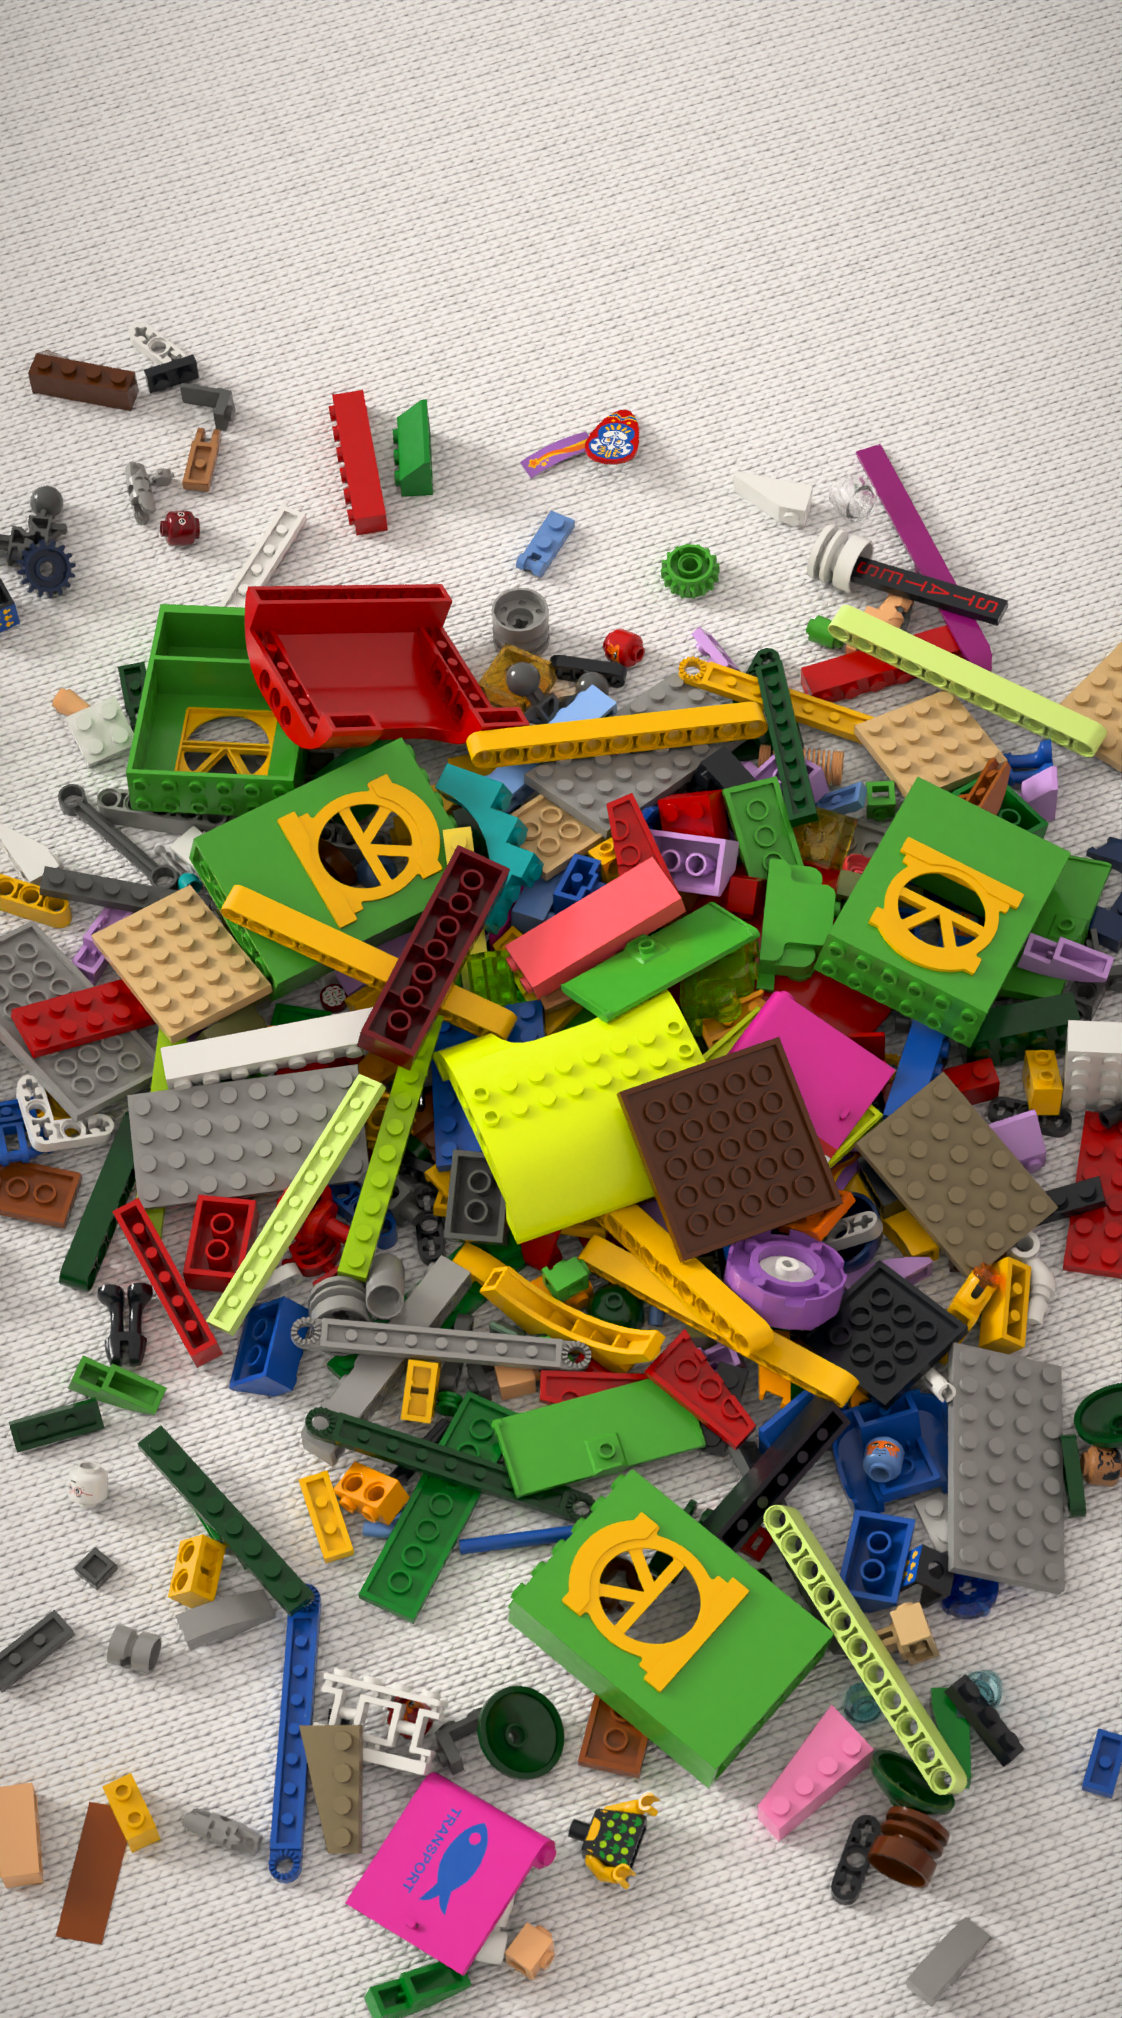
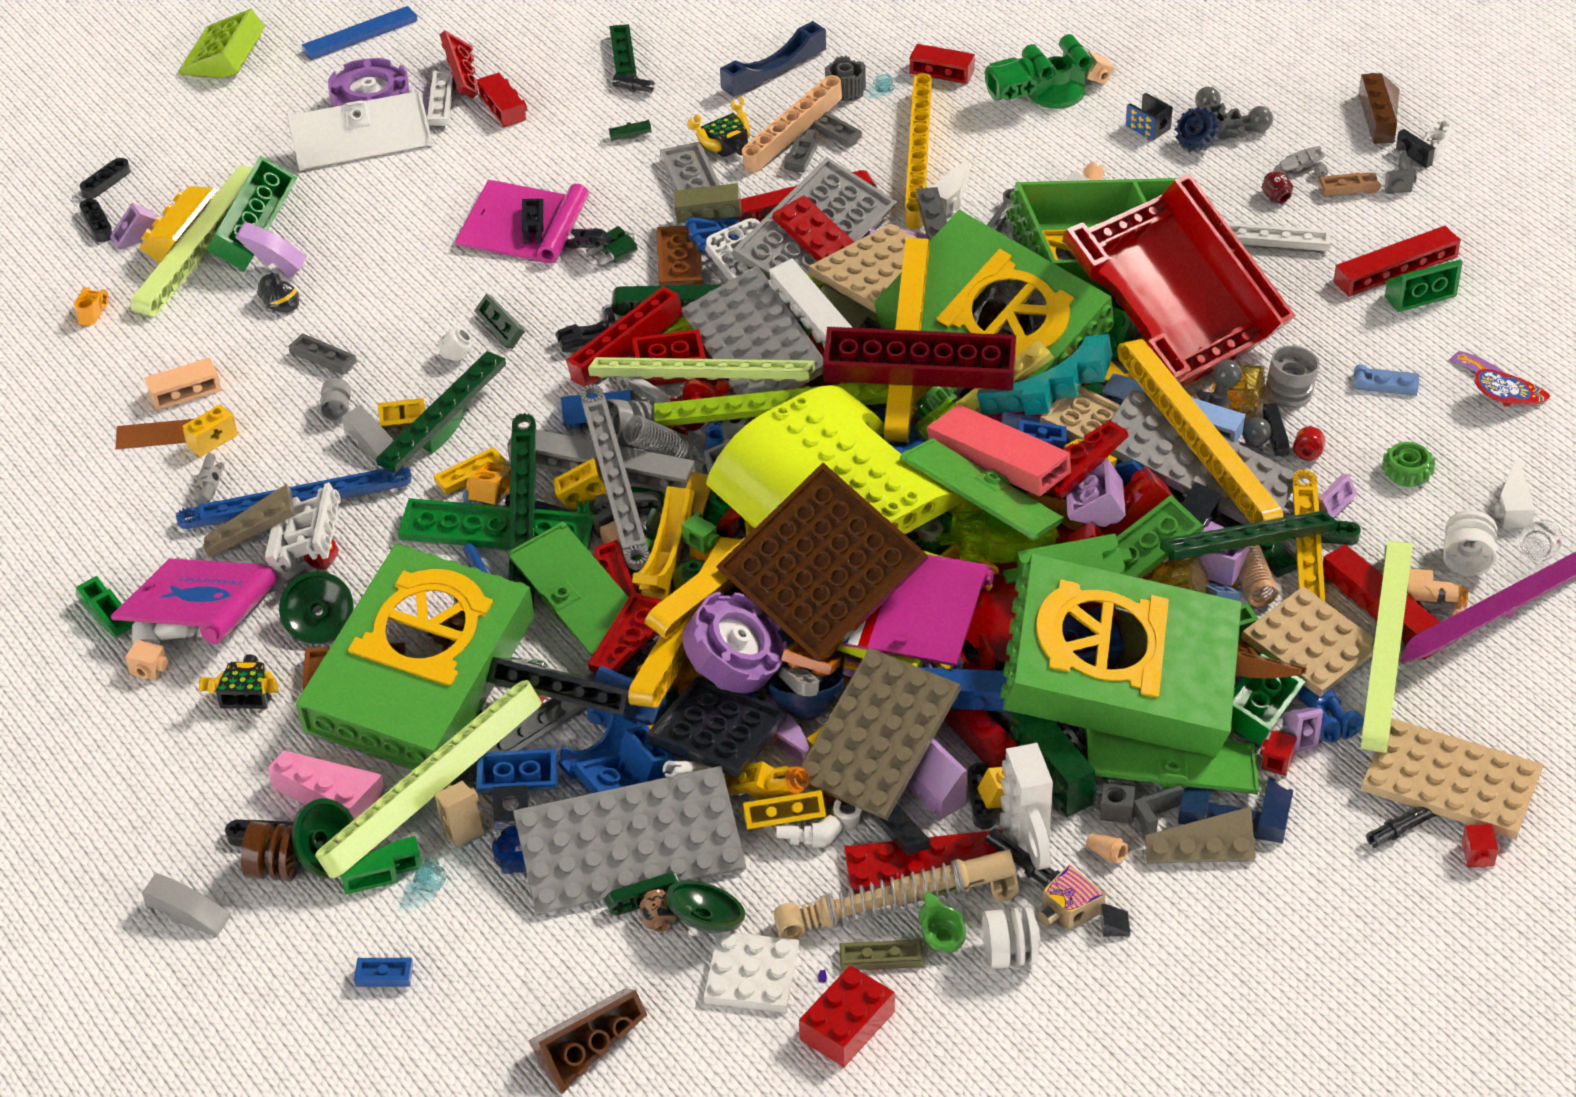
camera: 70 degrees right, 15 degrees down
bright green slope [68,1355,167,1416] -> none
dark grey tile [74,1547,118,1590] -> none
black tile [850,556,1008,626] -> none
medium blue head [862,1437,905,1483] -> none
black plate [944,1674,1025,1767] -> none
lavender slope [1017,932,1114,982] -> none
none -> red brick [1260,730,1297,776]

